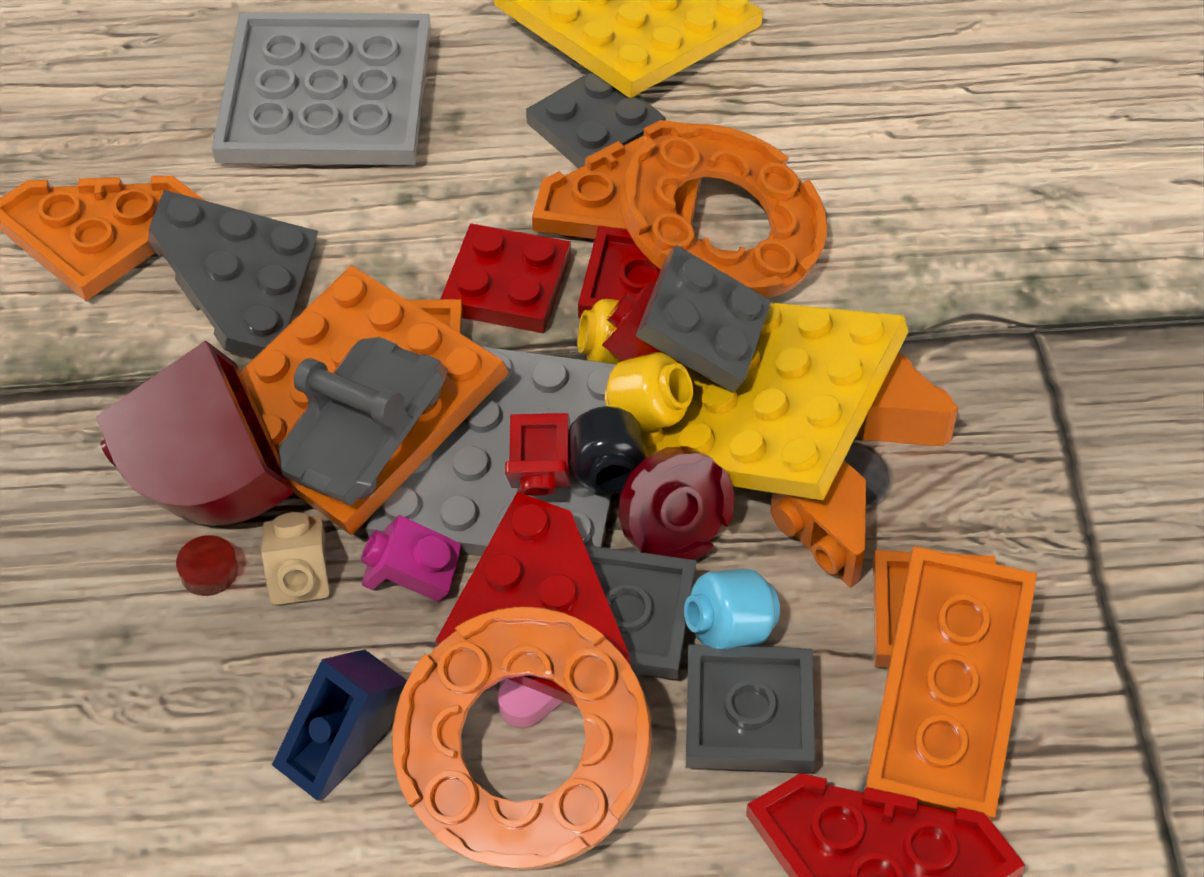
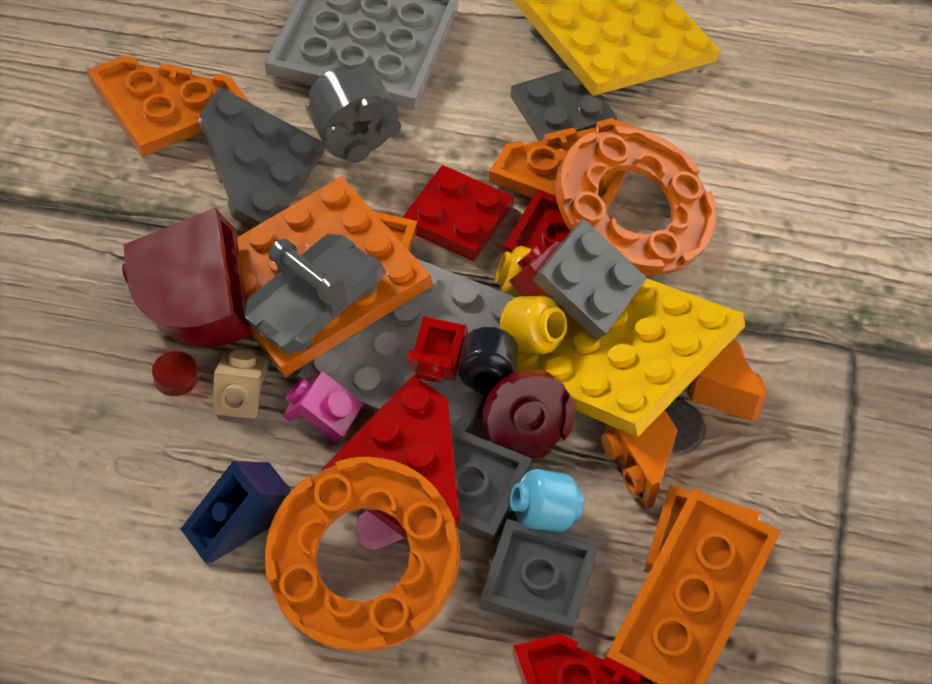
camera: 10 degrees right, 0 degrees up
none -> dark grey brick [306,64,401,163]

